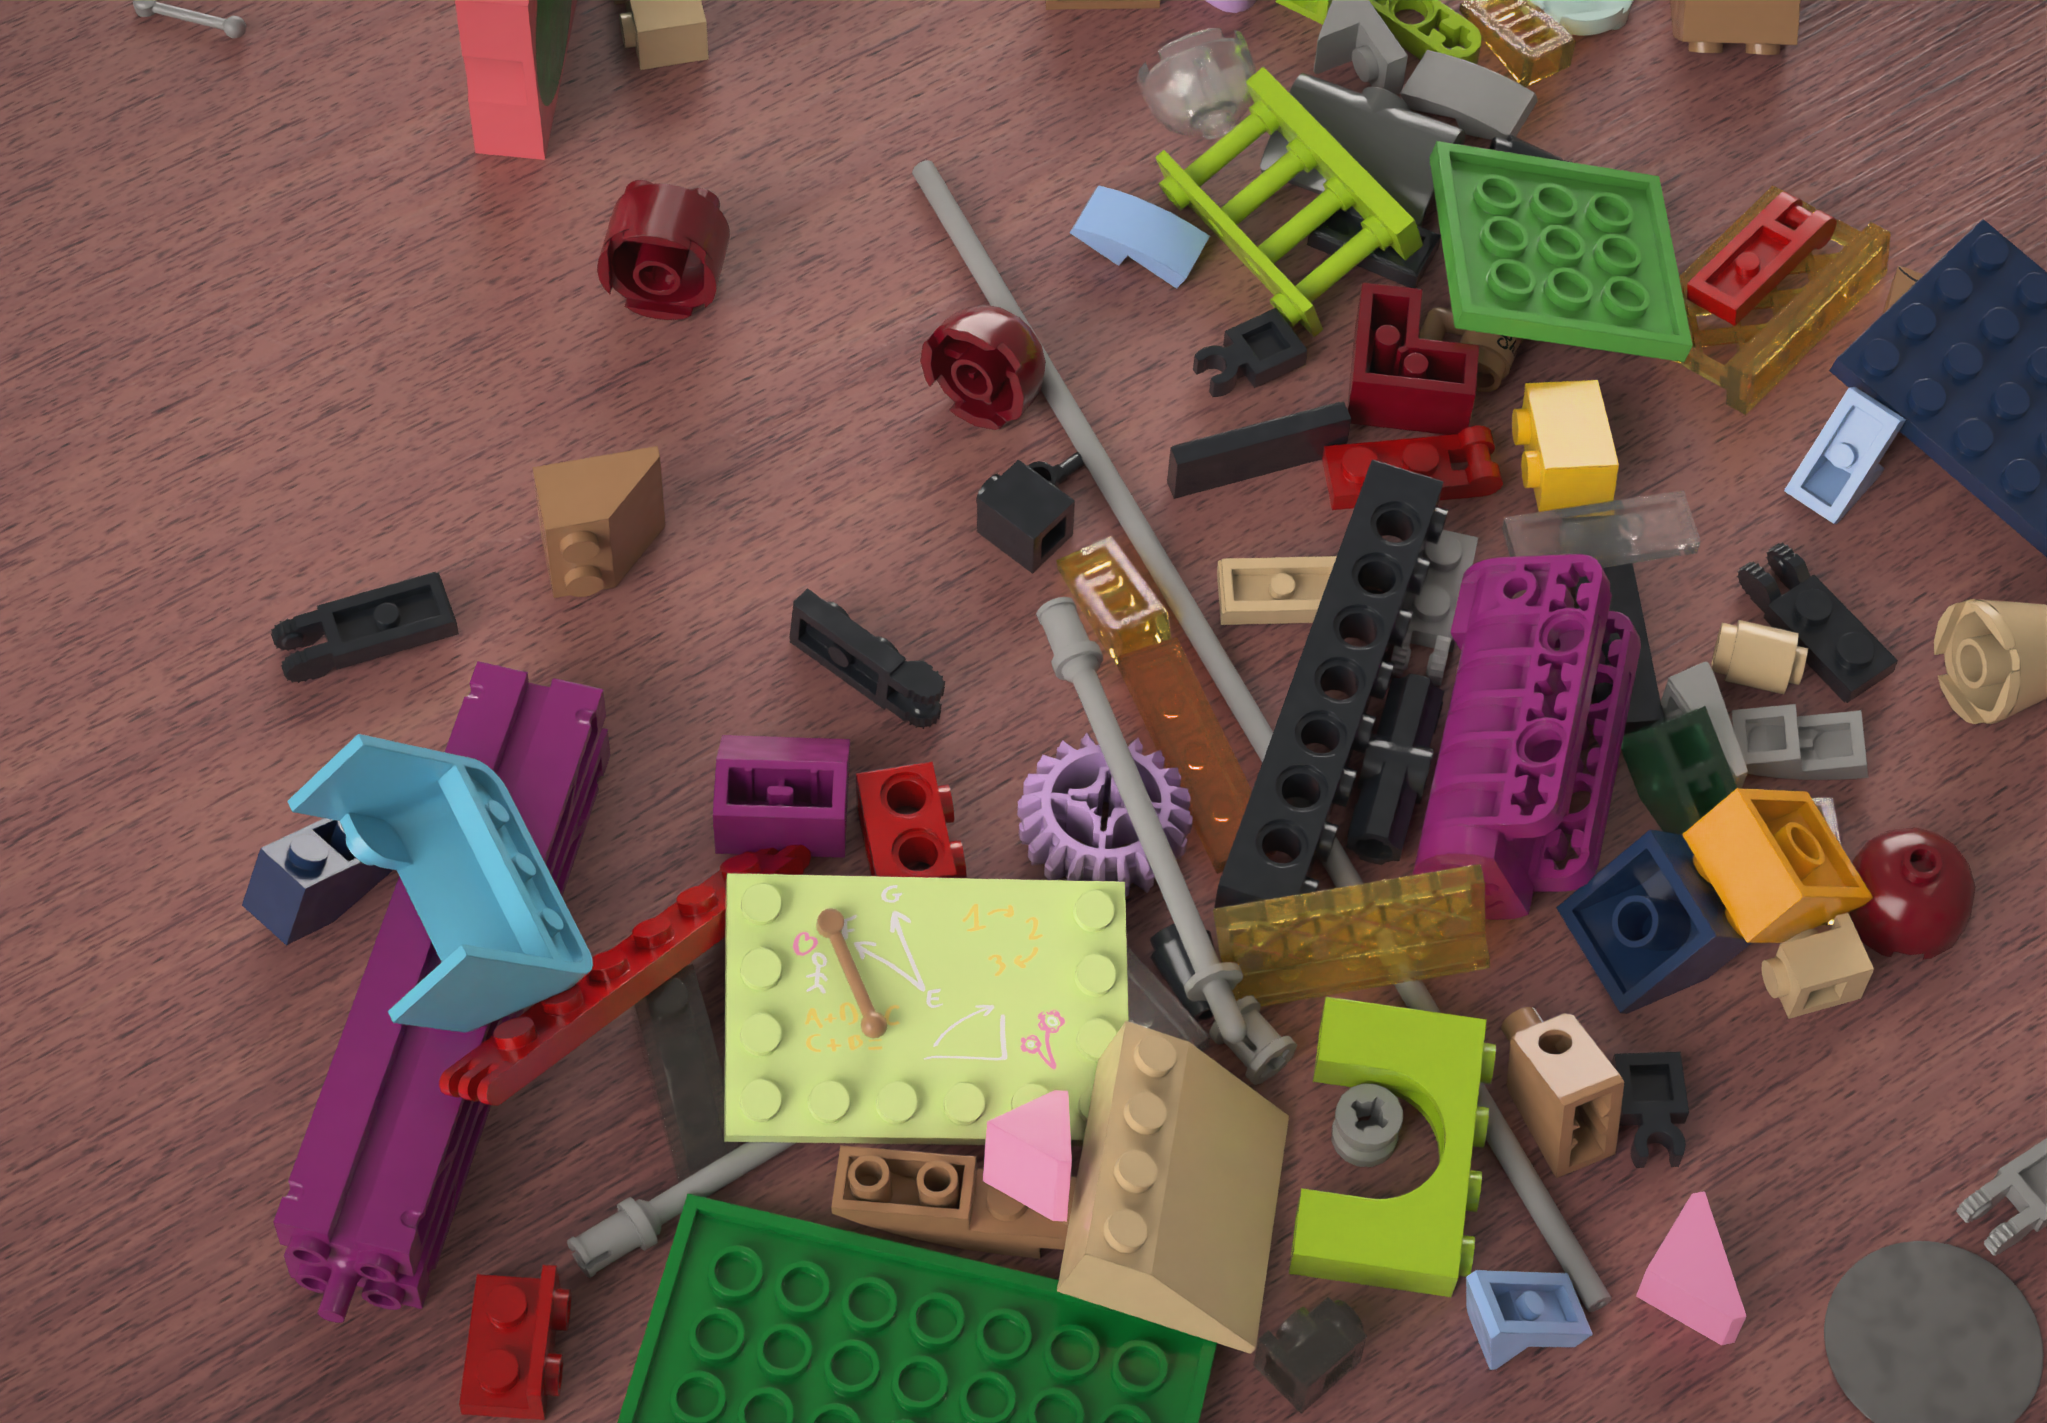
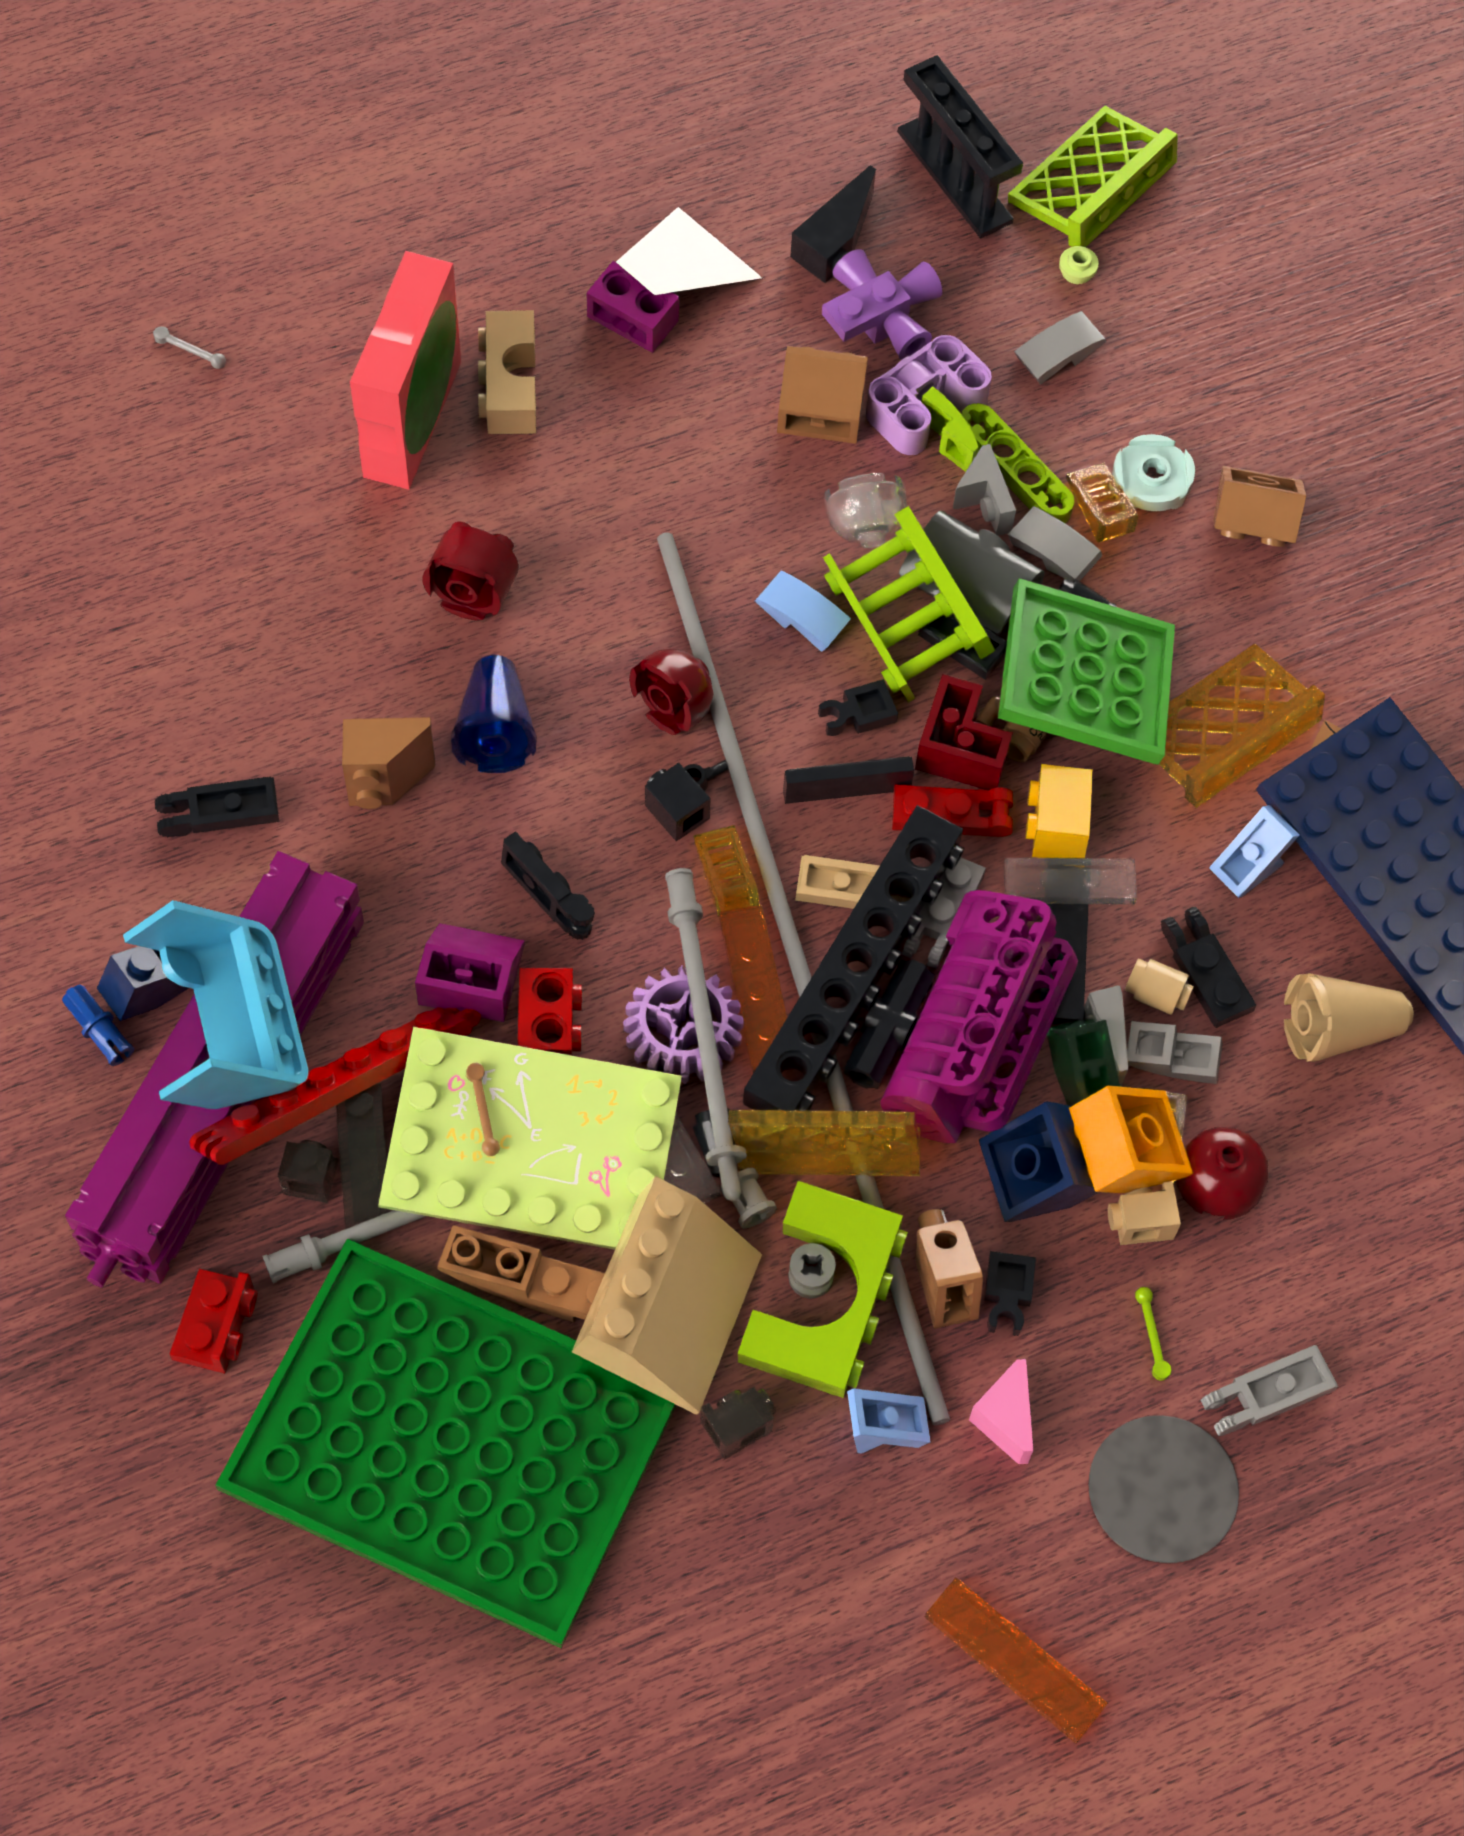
camera: 10 degrees right, 5 degrees up
bright pink slope [983,1090,1072,1222] -> none
red plate [1687,191,1837,326] -> none
none -> blue axle [62,984,135,1066]
none -> clear smoke brick [278,1140,339,1203]
none -> clear blue cone [451,655,537,773]
none -> lime hinge [1135,1287,1171,1381]

